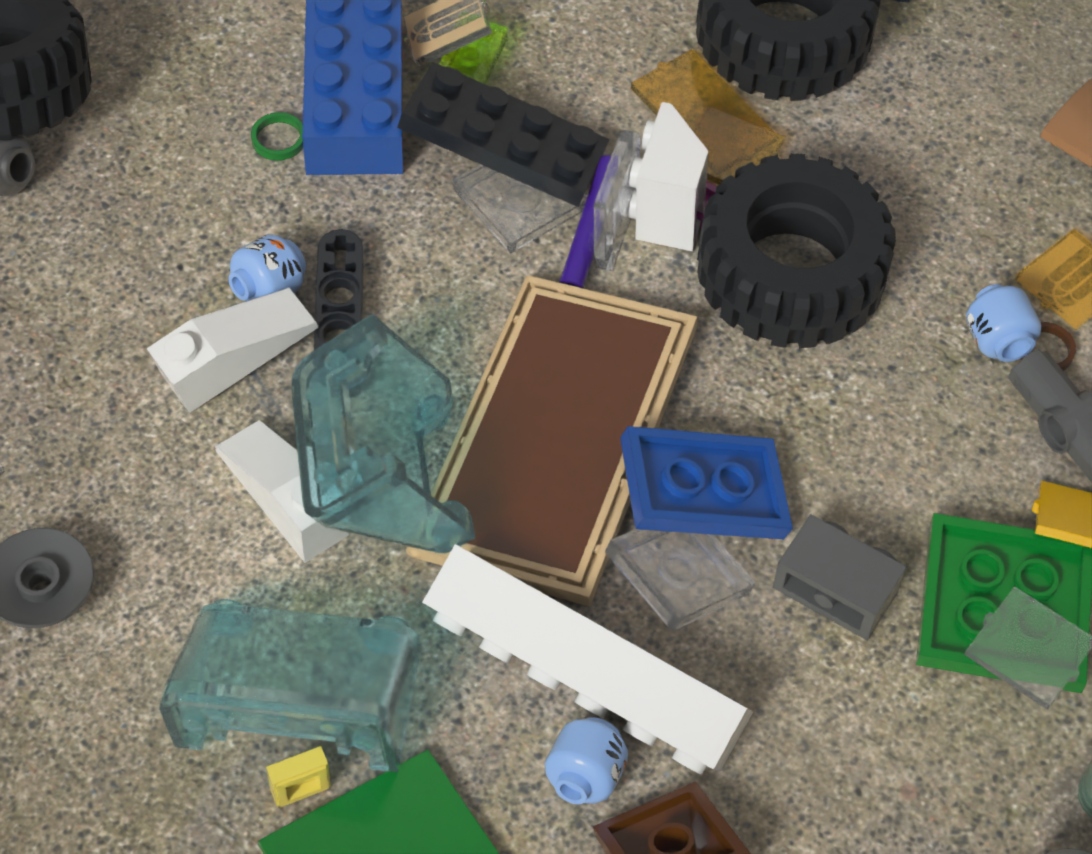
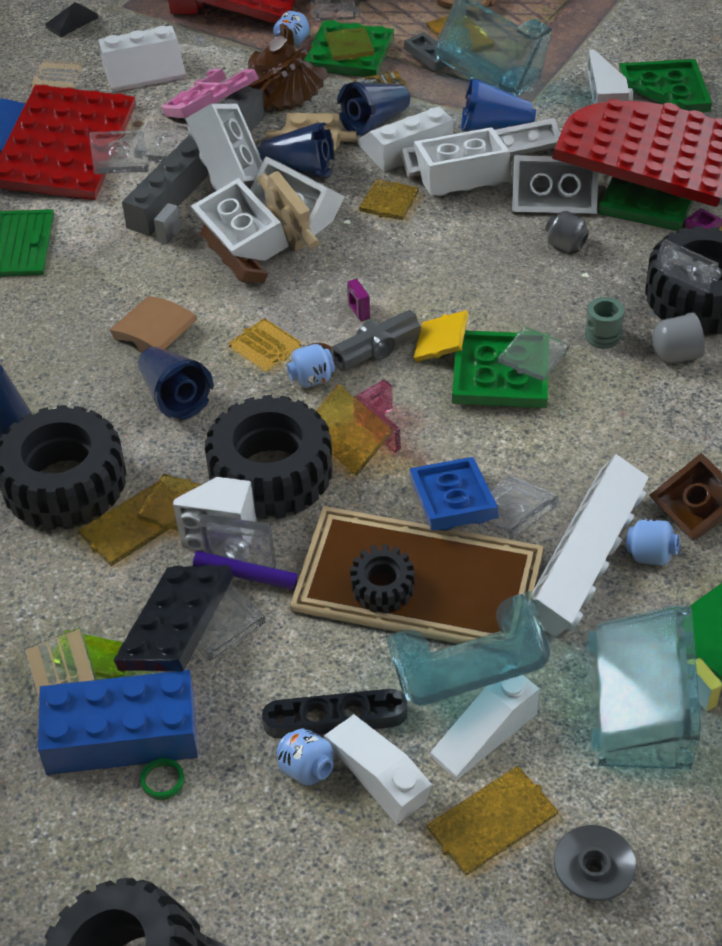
camera: 90 degrees left, 10 degrees down
dark grey brick [772,514,907,641] -> none
none -> dark blue cone [138,347,214,420]
none -> clear yellow piece [316,383,394,476]
none -> black tyre [350,544,415,613]
none -> clear pink bracket [354,379,401,453]
none -> clear yellow piece [426,765,558,876]

